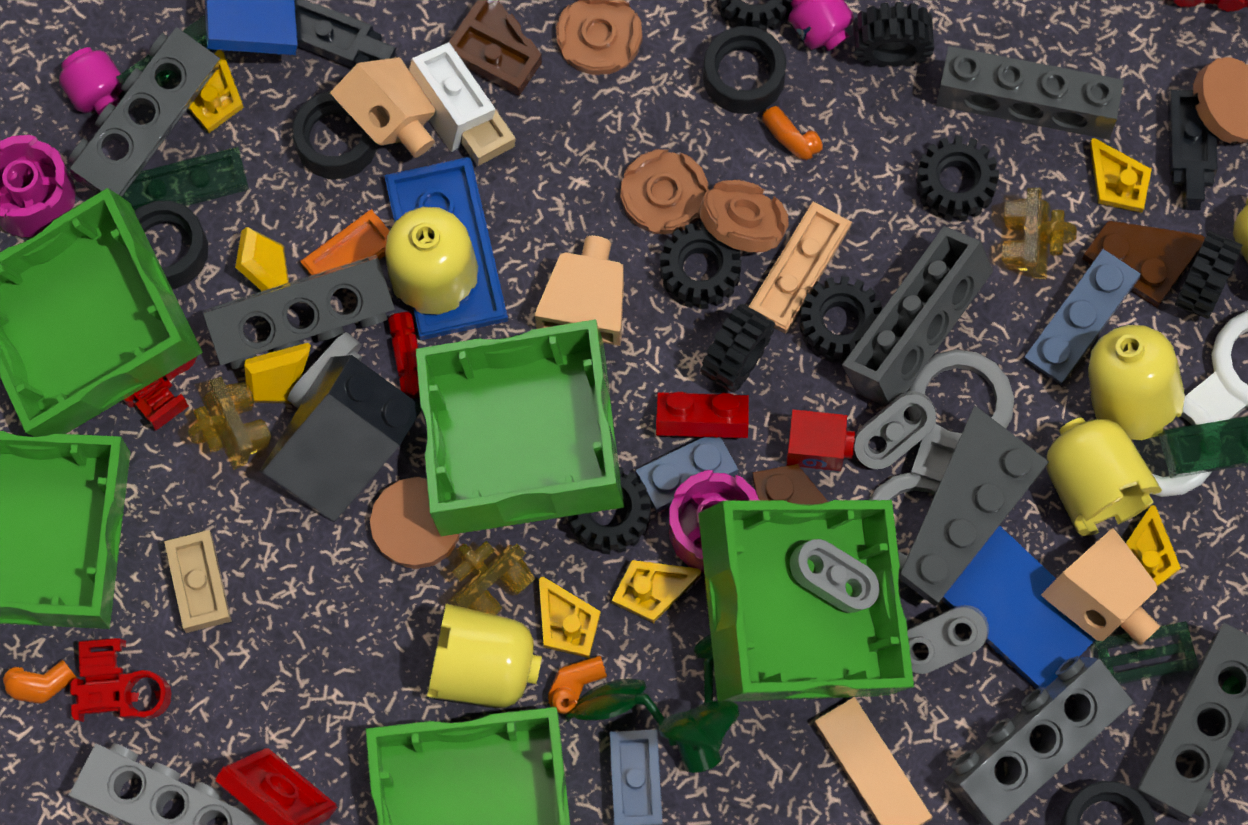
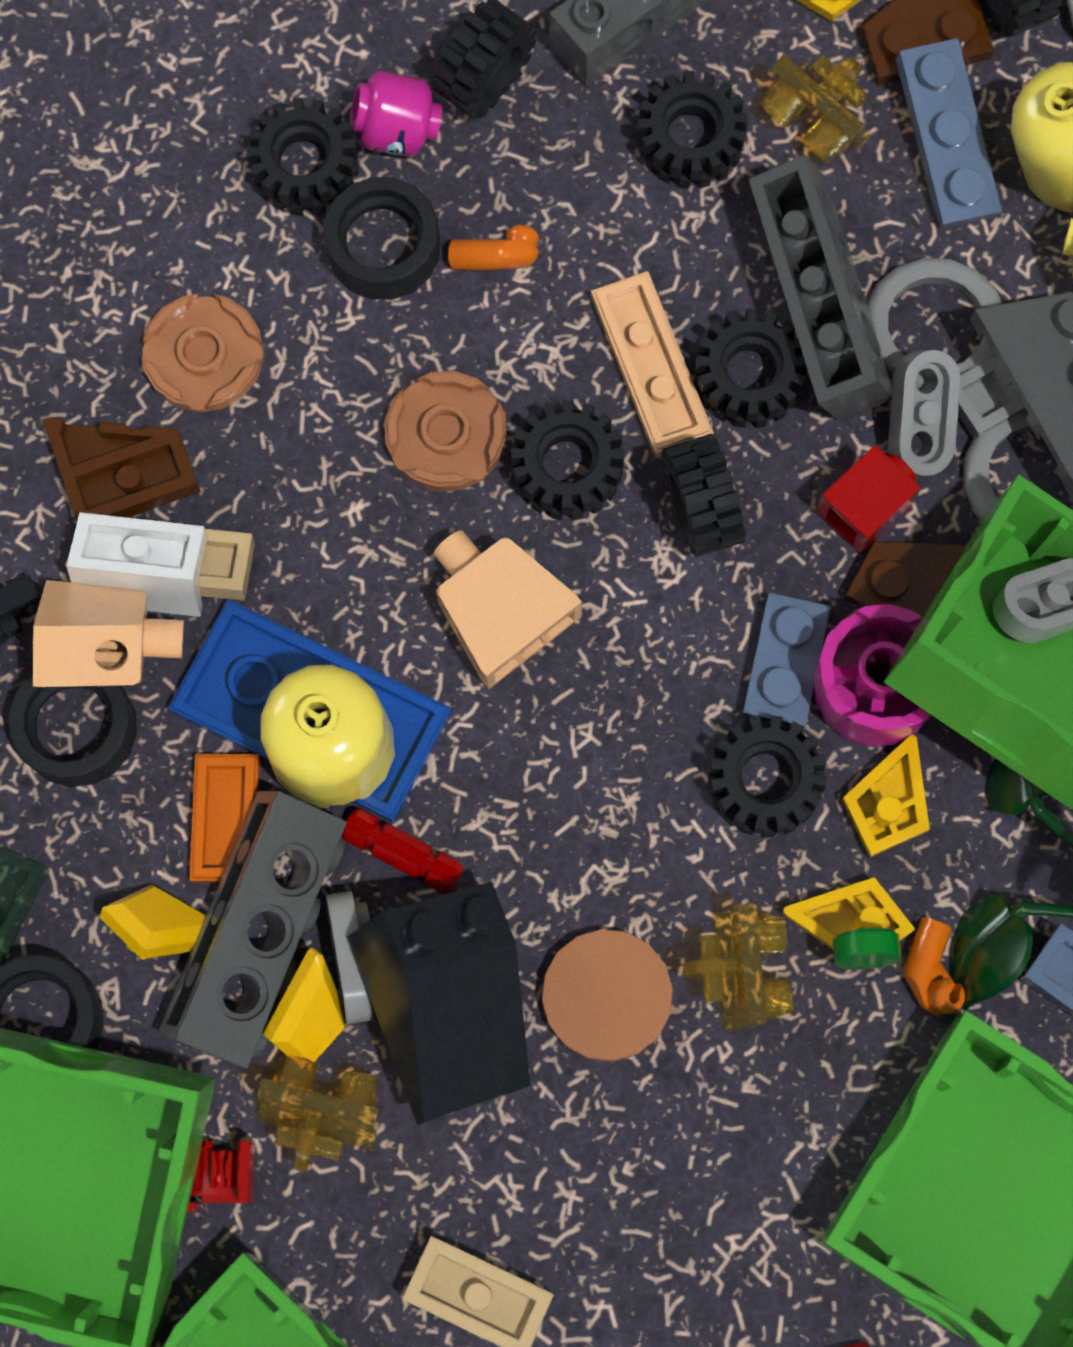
camera: 50 degrees left, 5 degrees up
bright green tile [416,319,624,536] -> none
light yellow cylinder [427,604,542,708] -> none
red plate [656,392,749,438] -> none
nougat tile [700,180,788,252] -> none
none -> green tile [833,928,902,970]

